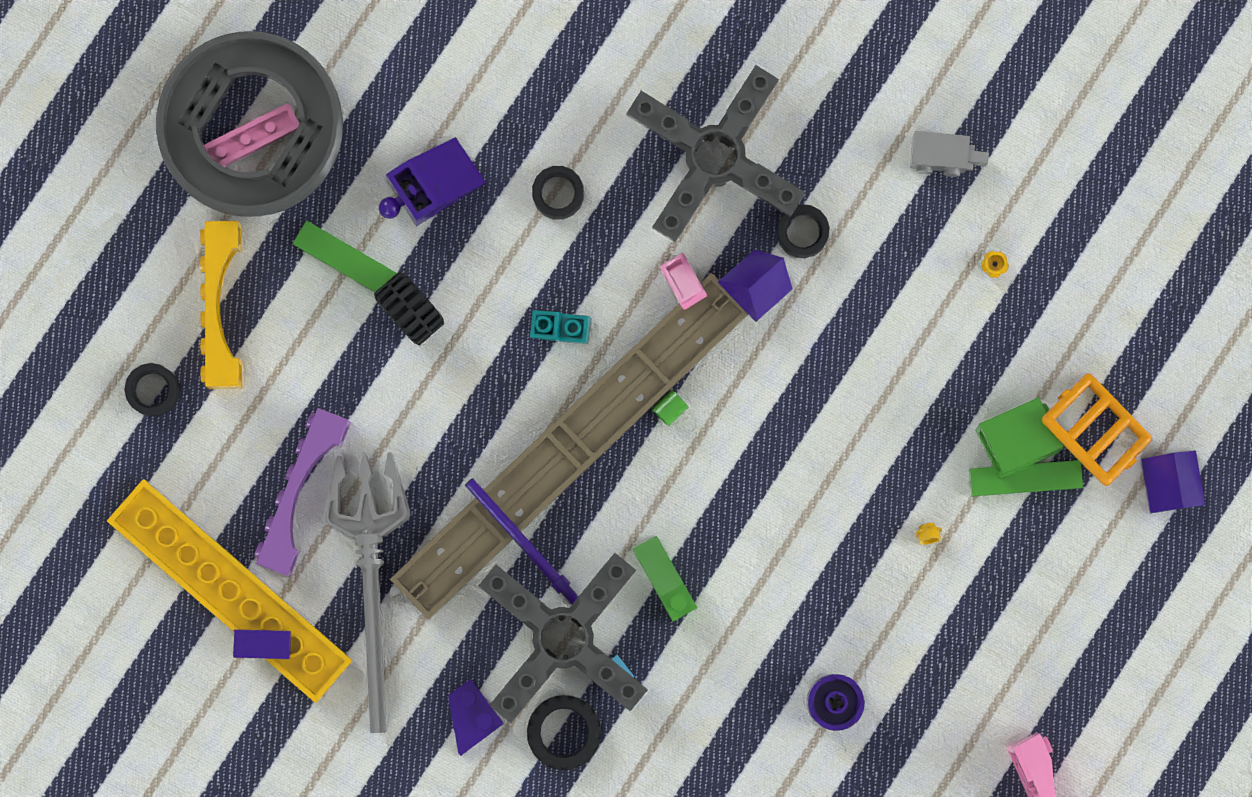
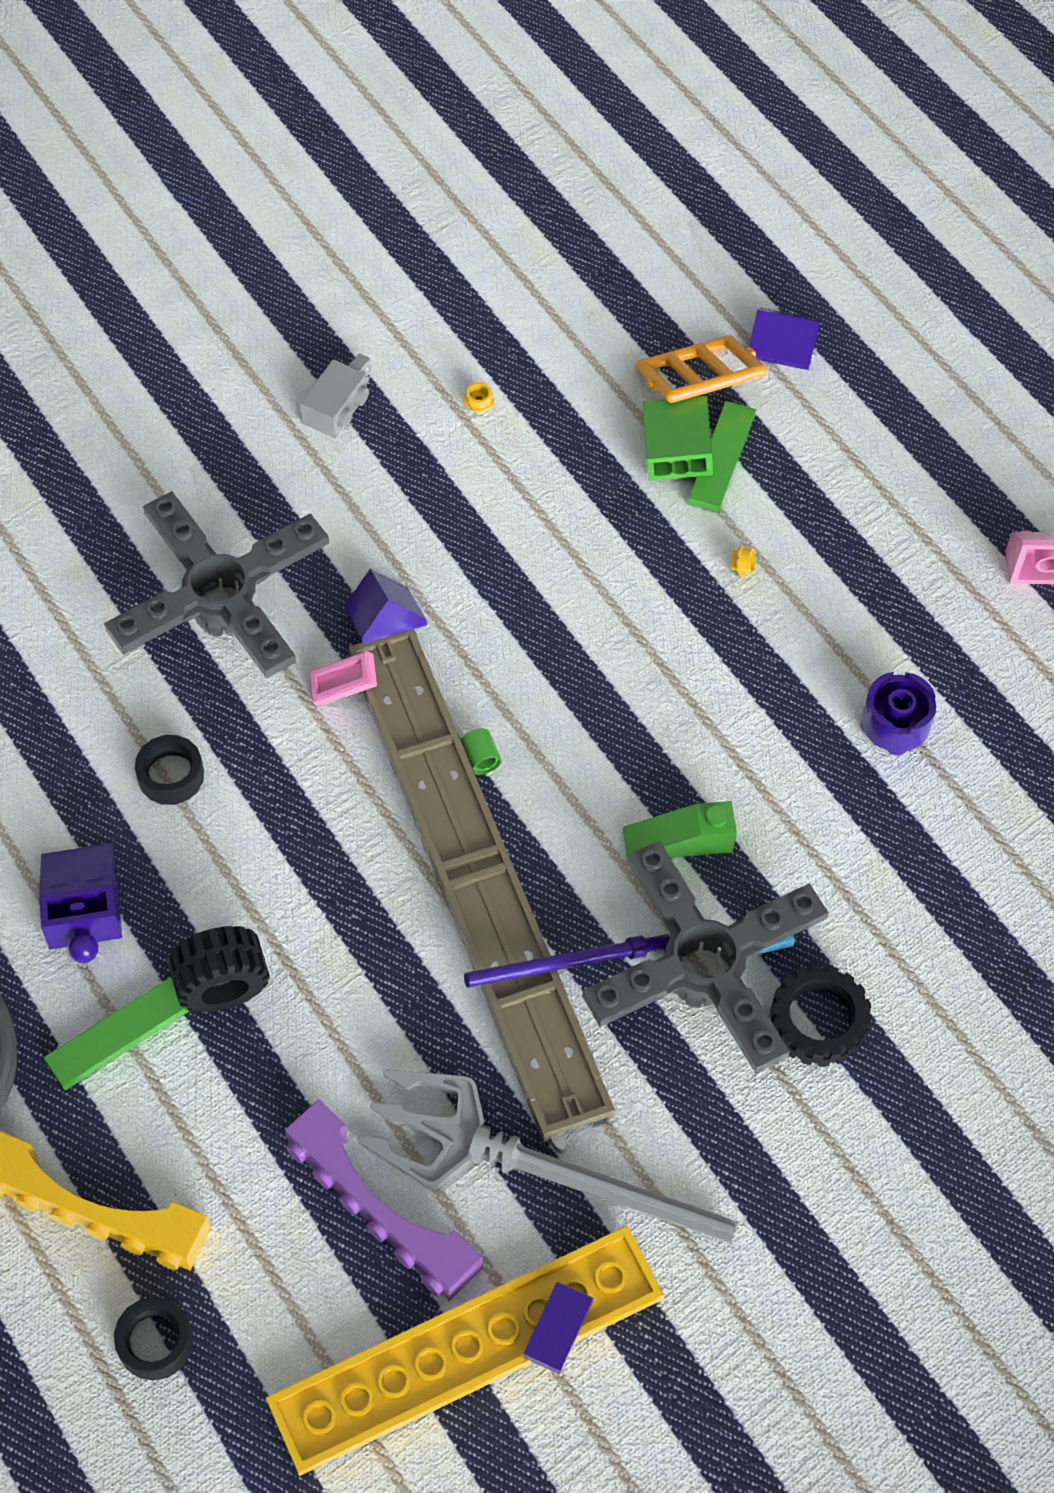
camera: 70 degrees left, 25 degrees down
dark purple wing [448,679,504,756] -> none
teal slope [530,310,591,344] -> none
black tyre [777,204,830,258] -> none

